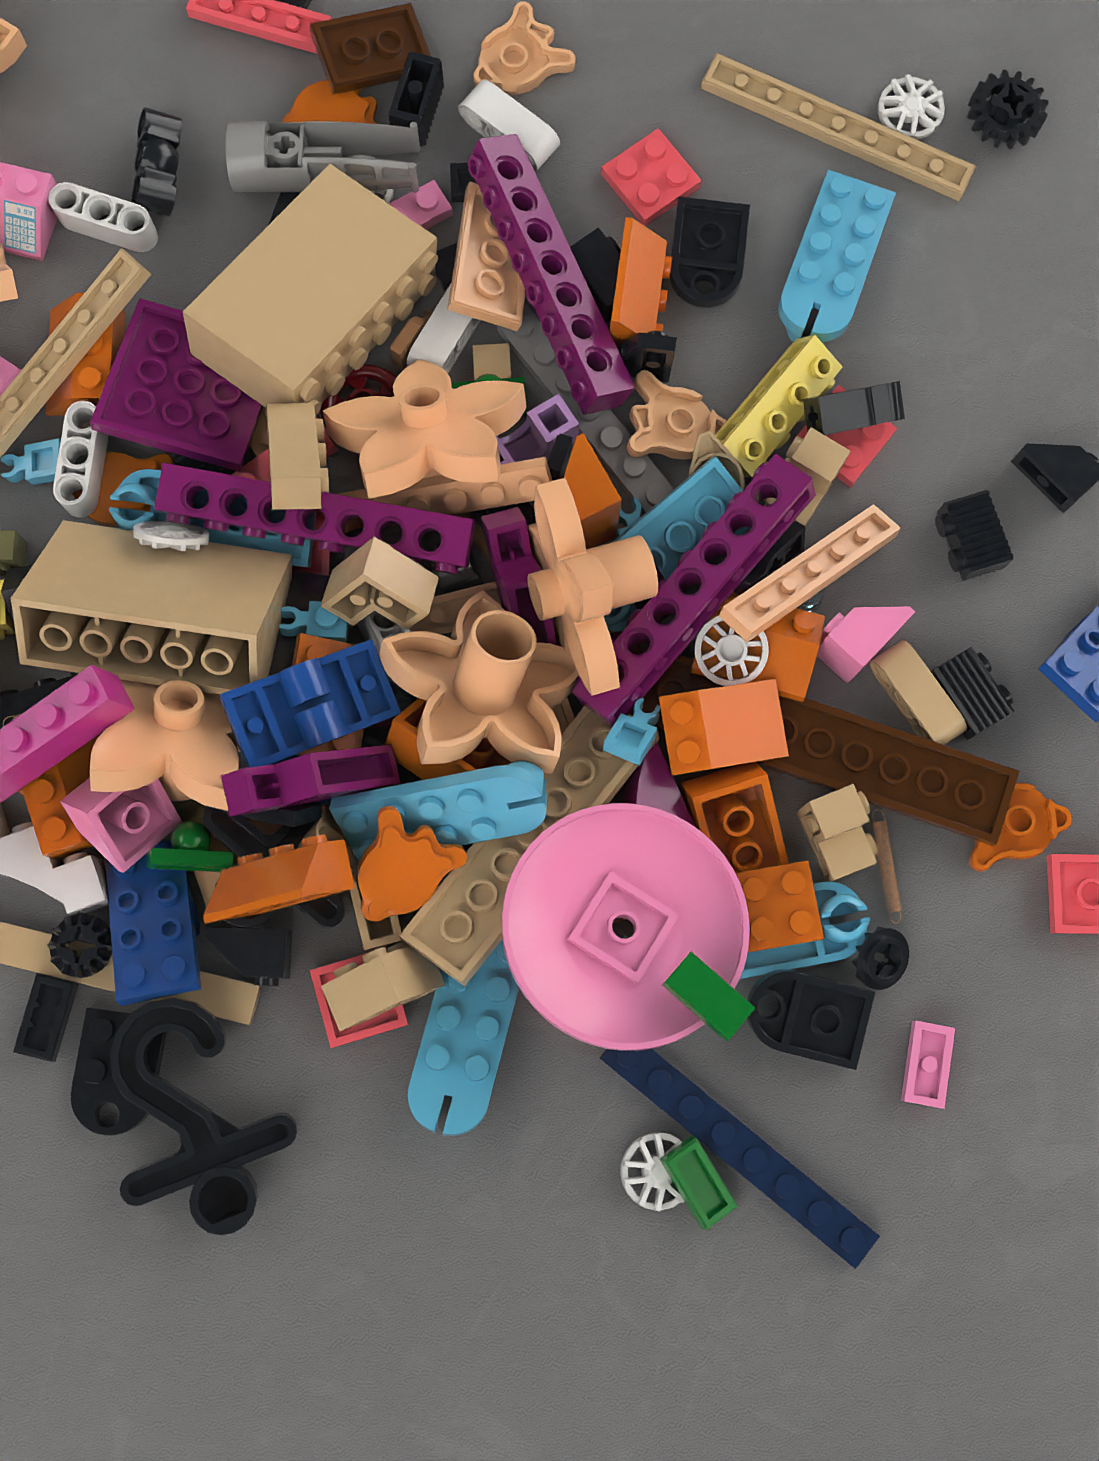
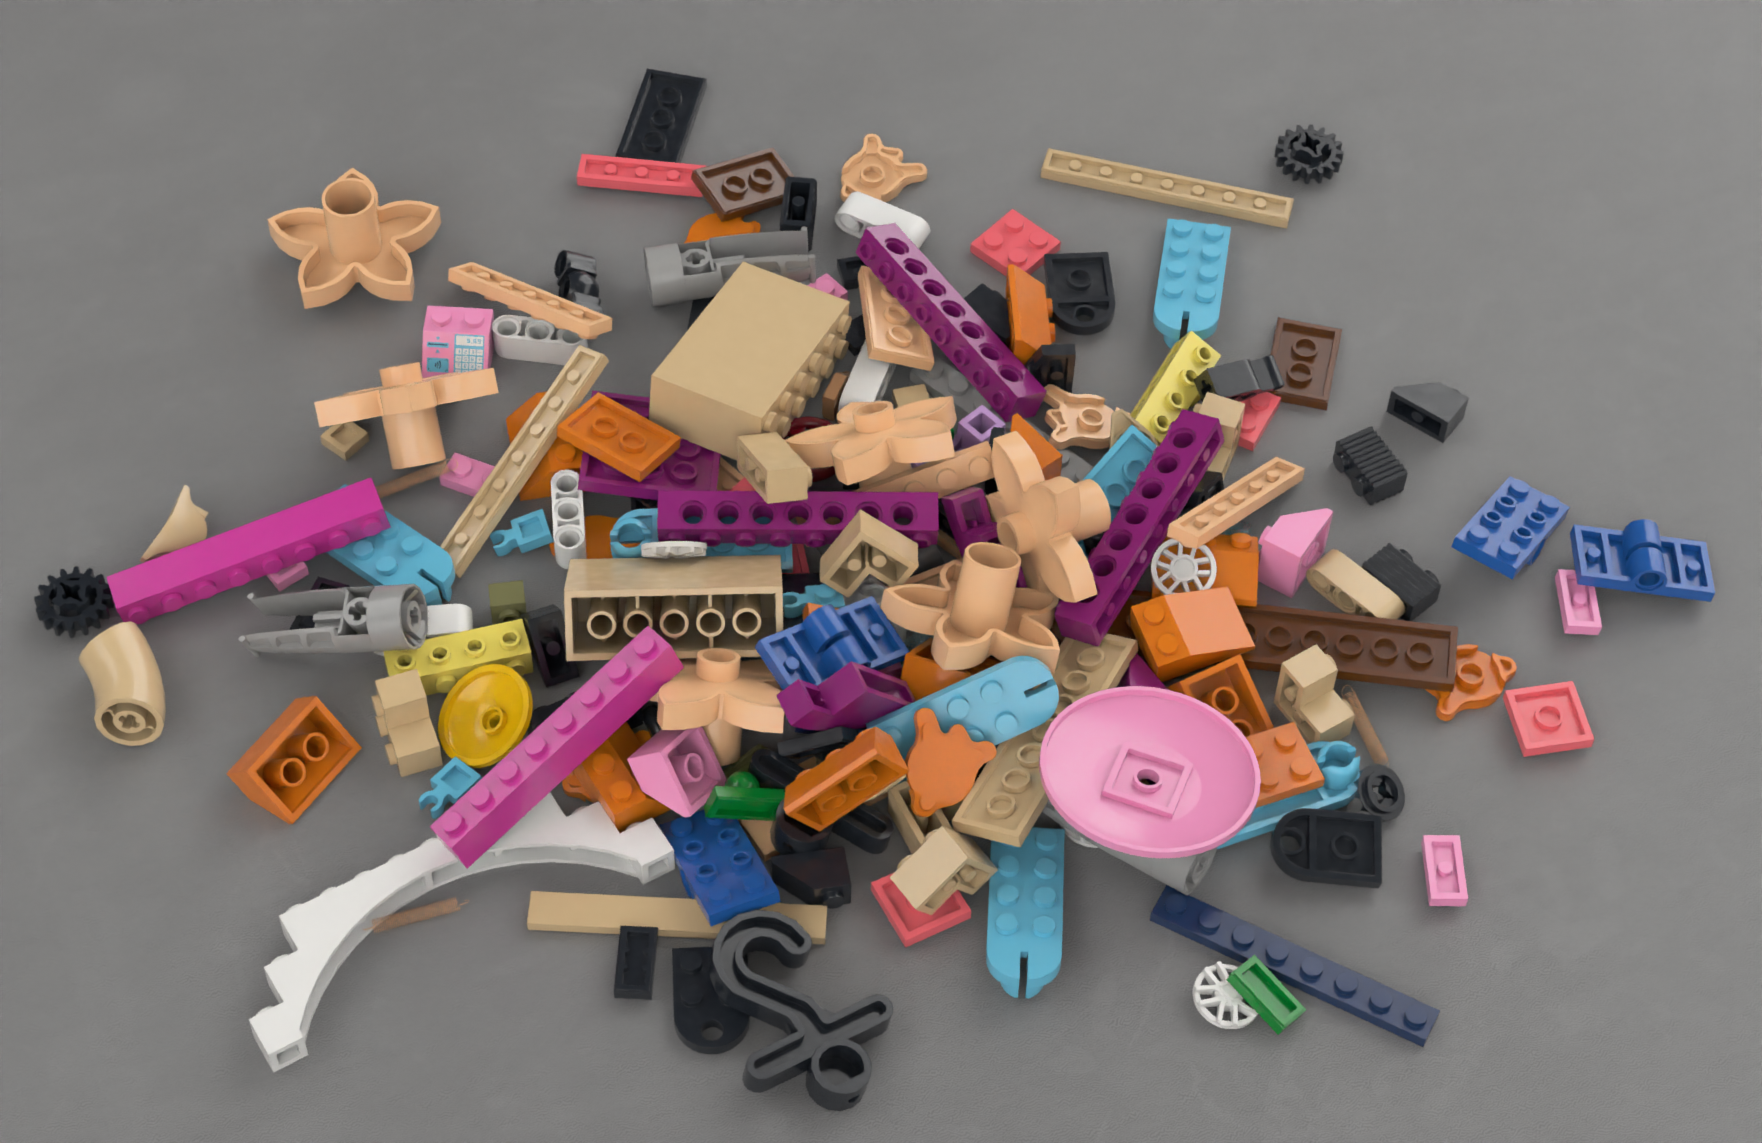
camera: 10 degrees left, 25 degrees down
black gear [47,913,112,978] -> none
medium azure plate [603,698,660,766] -> none
green tile [662,952,755,1042] -> none
white wheel [878,74,945,140] -> none
none -> light nougat plate [448,262,613,339]
none -> orange plate [557,392,681,482]
none -> reddish brown tile [1268,317,1342,411]

